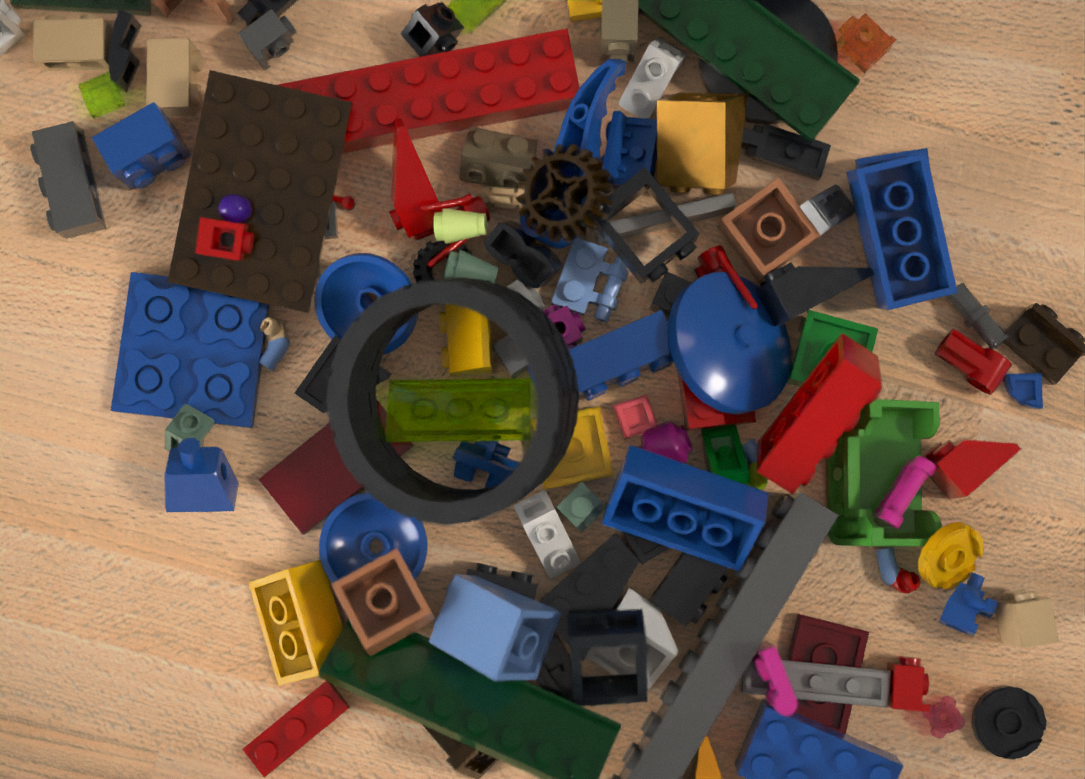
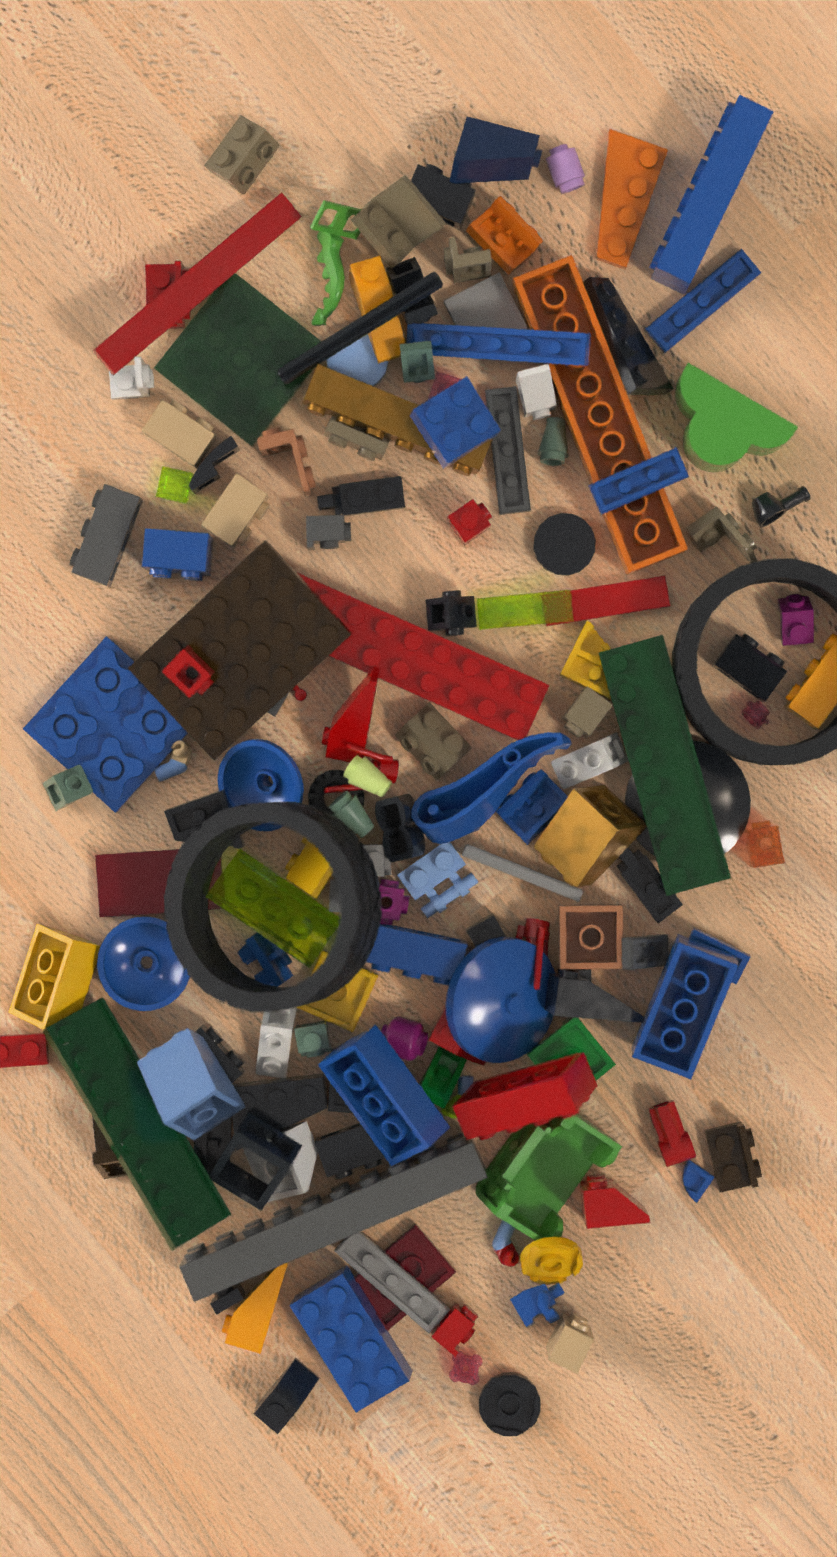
camera: 30 degrees right, 5 degrees up
blue torso [165,438,239,512] -> none
dark purple piece [218,194,252,223] -> none
nougat brick [331,548,435,656] -> none
tan axle [476,186,524,209] -> none
dark brown gear [515,144,614,243] -> none
black window [595,167,700,284] -> none
coral tile [613,394,657,440] -> none
dark pink plate [752,640,798,716] -> none
dark pink plate [873,456,937,529] -> none
dark grey pin [945,282,1010,350] -> none

